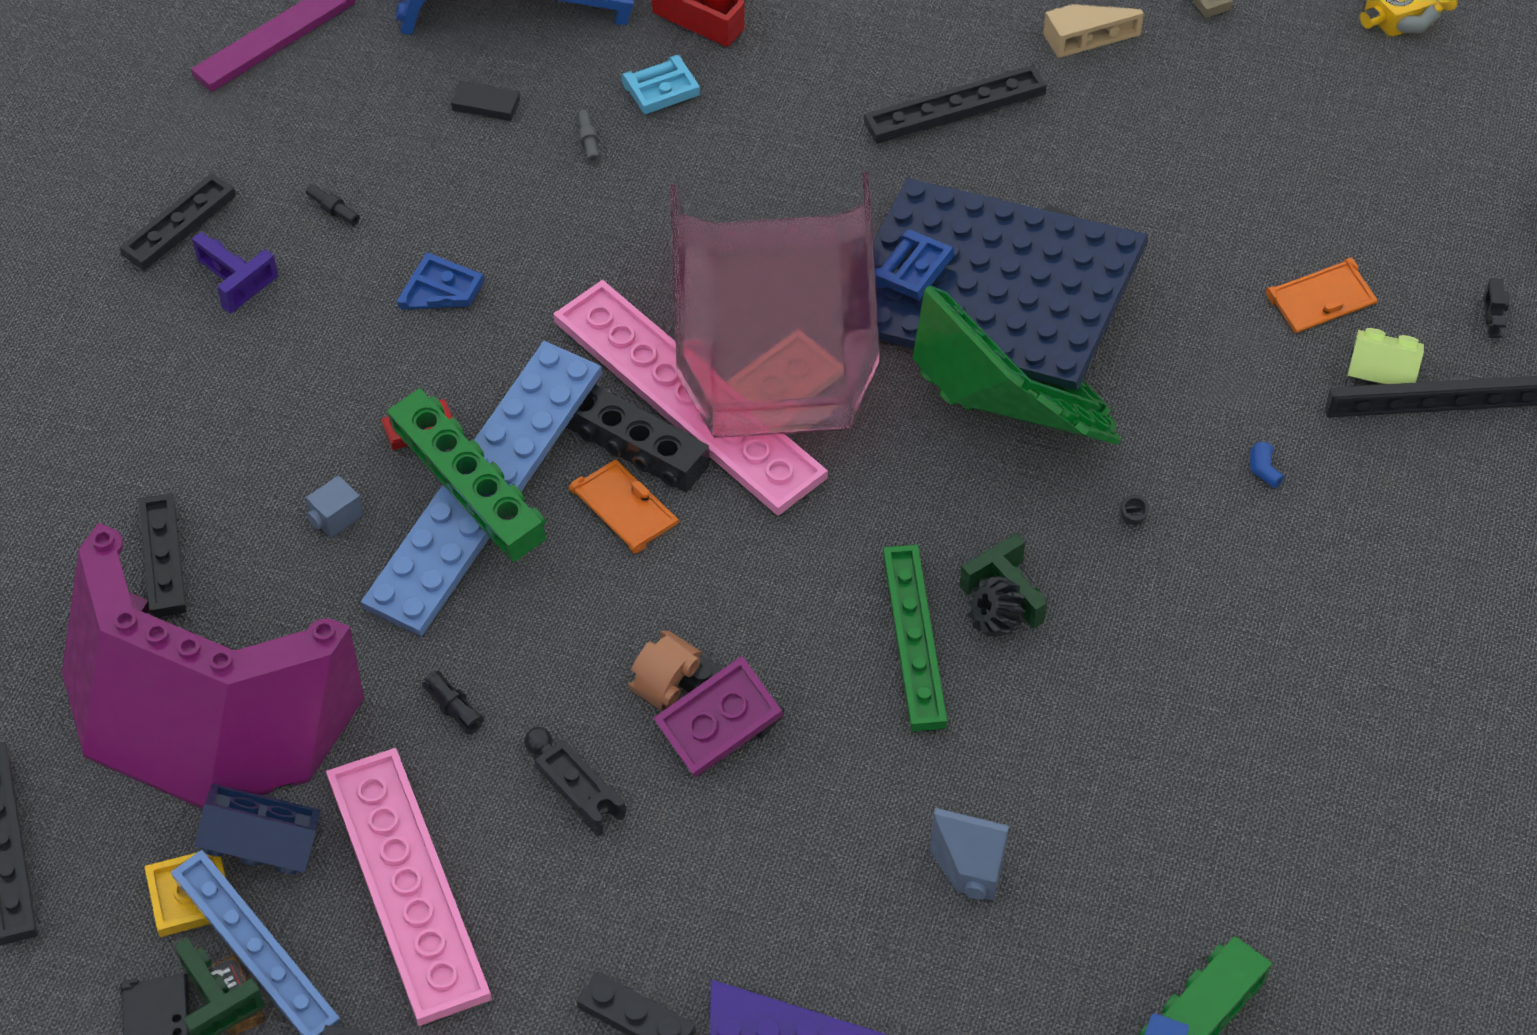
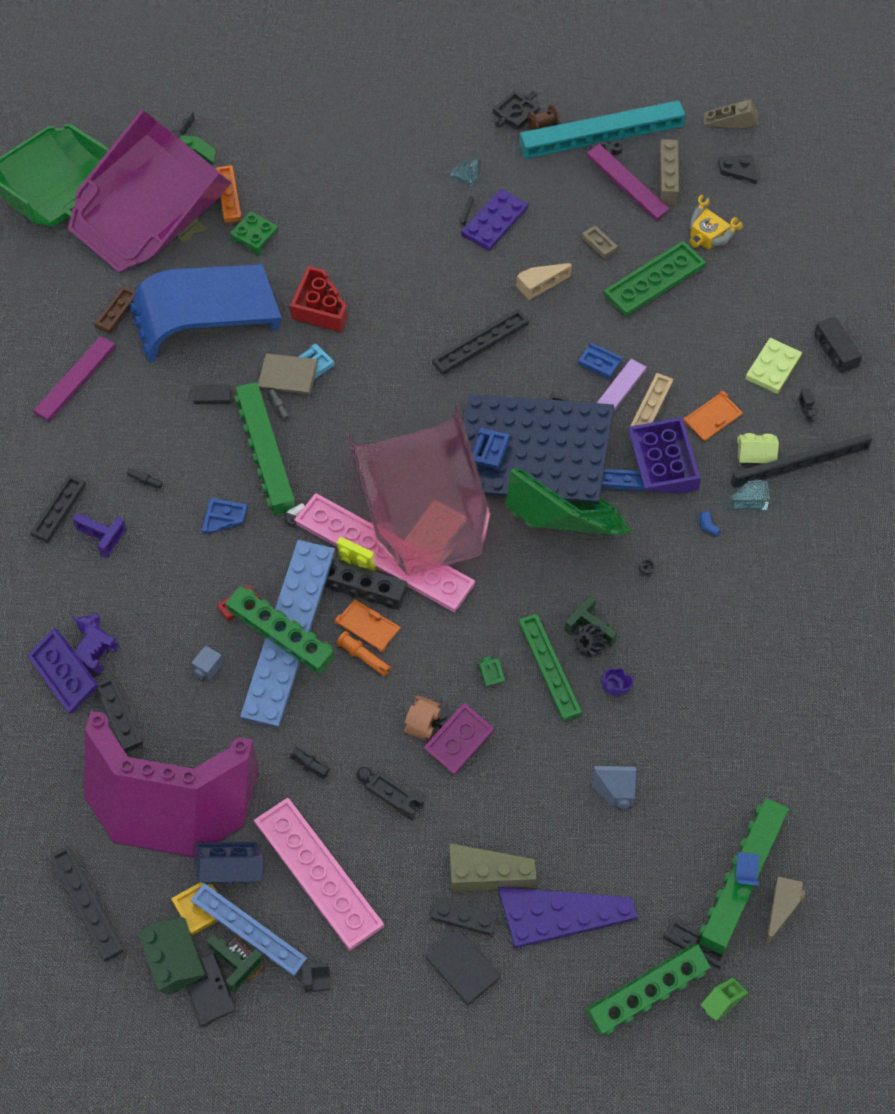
camera: 15 degrees left, 5 degrees up
none -> dark purple plate [27,628,99,714]
none -> dark purple animal [72,613,120,676]
none -> dark green slope [138,917,206,995]
none -> green brick [234,382,295,516]
none -> dark tan tile [258,353,318,395]
none -> arm [285,503,305,527]
none -> orange pin [336,631,391,677]
none -> neon yellow plate [337,537,376,571]
none -> olive wedge [449,843,536,892]
none -> green bracket [476,656,505,686]
none -> blue plate [578,343,622,380]
none -> lavender tile [597,359,646,411]
none -> dark purple hair [601,668,634,697]
none -> blue plate [602,469,646,491]
none -> green plate [603,241,706,317]
none -> dark purple slope [628,417,700,494]
none -> tan plate [630,373,673,426]
none -> clear light blue slope [729,480,770,510]
none -> yellowish green plate [745,338,802,394]

